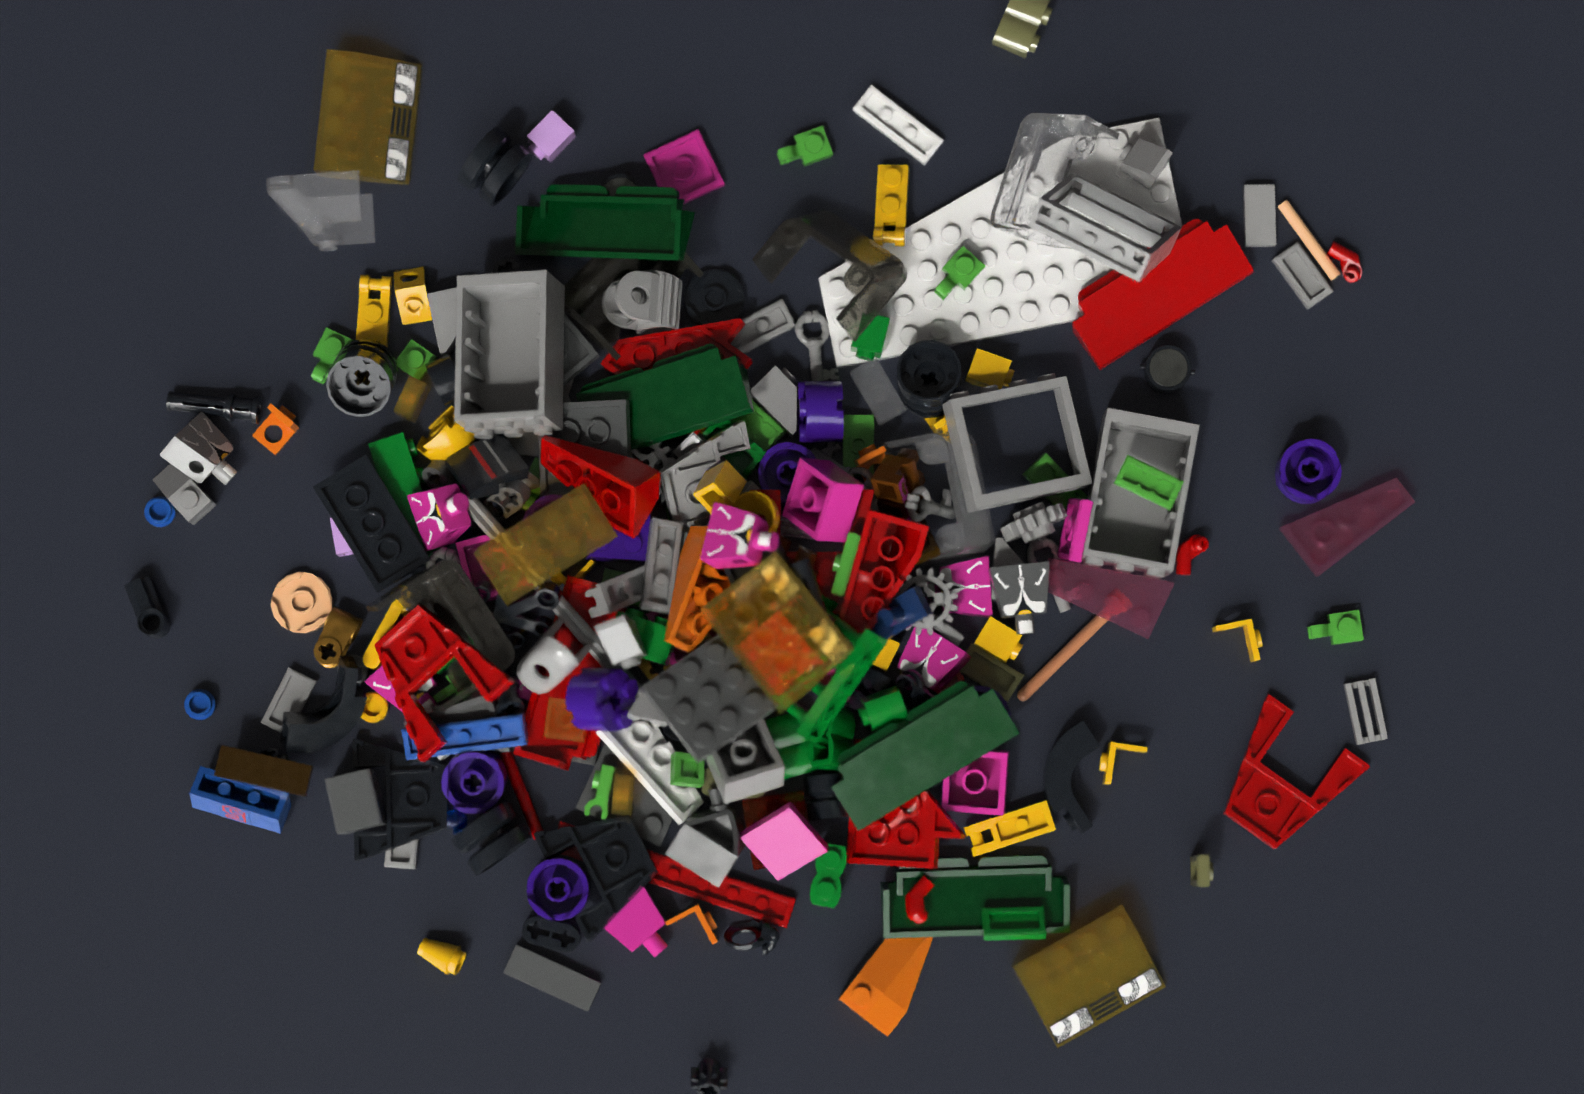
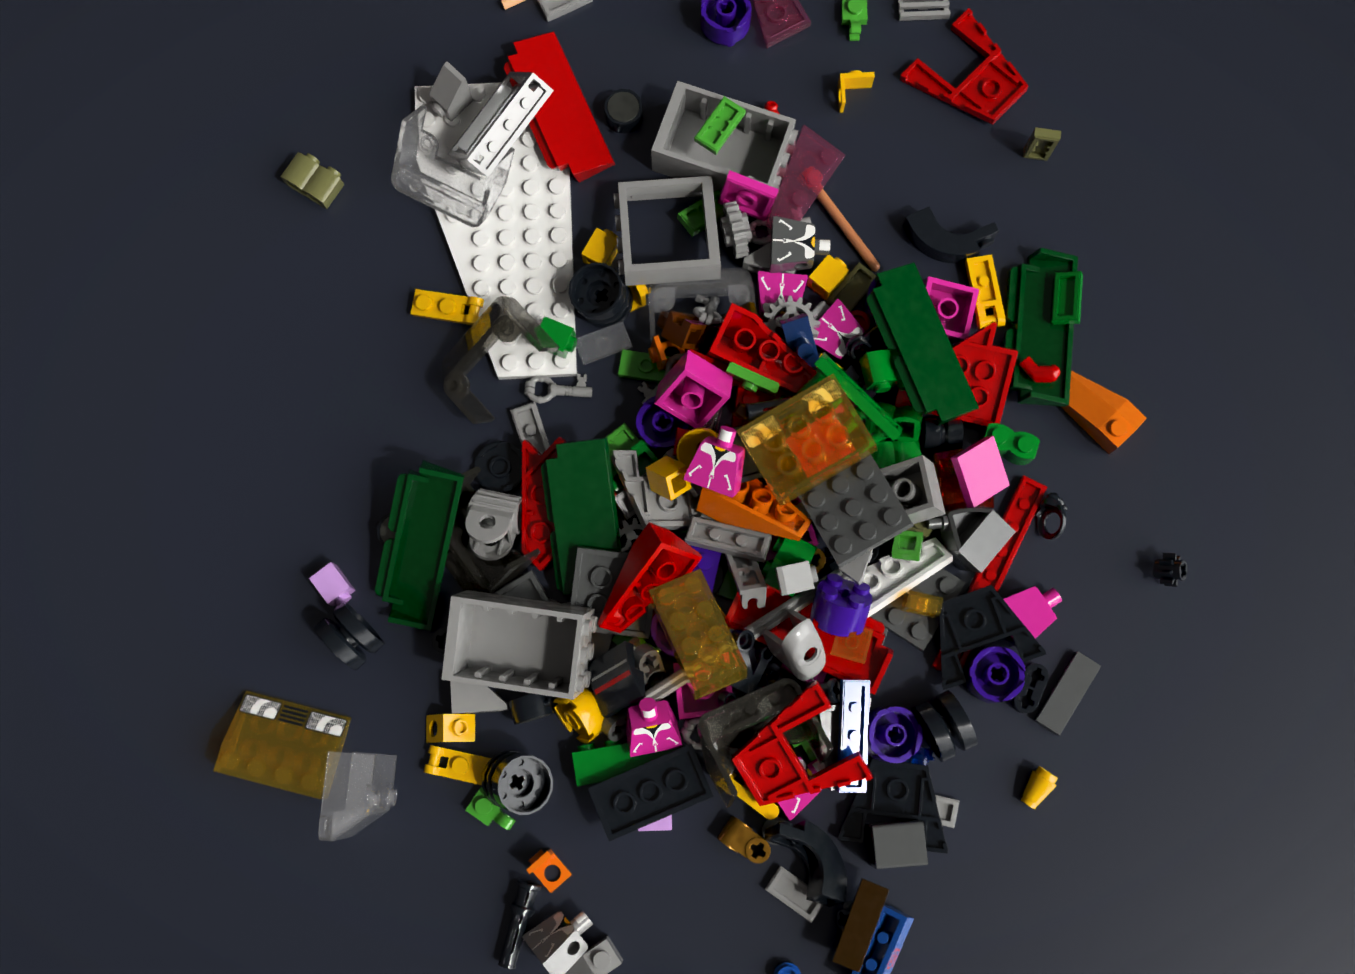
camera: 80 degrees left, 5 degrees down
light nougat tile [271,572,333,634] -> none
yellow tile [361,692,389,723] -> none
clear yellow piece [393,376,431,423] -> none
bright green plate [396,339,437,383] -> none
red bar [499,751,544,840] -> none
bright green plate [584,765,616,820] -> none
dark pink tile [643,129,725,205] -> none
orange bracket [665,904,718,945] -> none
light grey slope [750,365,797,438] -> none
bright green plate [777,126,833,166] -> none
dark purple brick [798,380,844,443] -> none
white tile [853,85,944,166] -> none
bright green plate [934,246,986,300] -> none
clear yellow slope [1011,905,1166,1048] -> none
yellow bracket [1099,742,1148,785] -> none
light grey tile [1243,184,1276,247] -> none

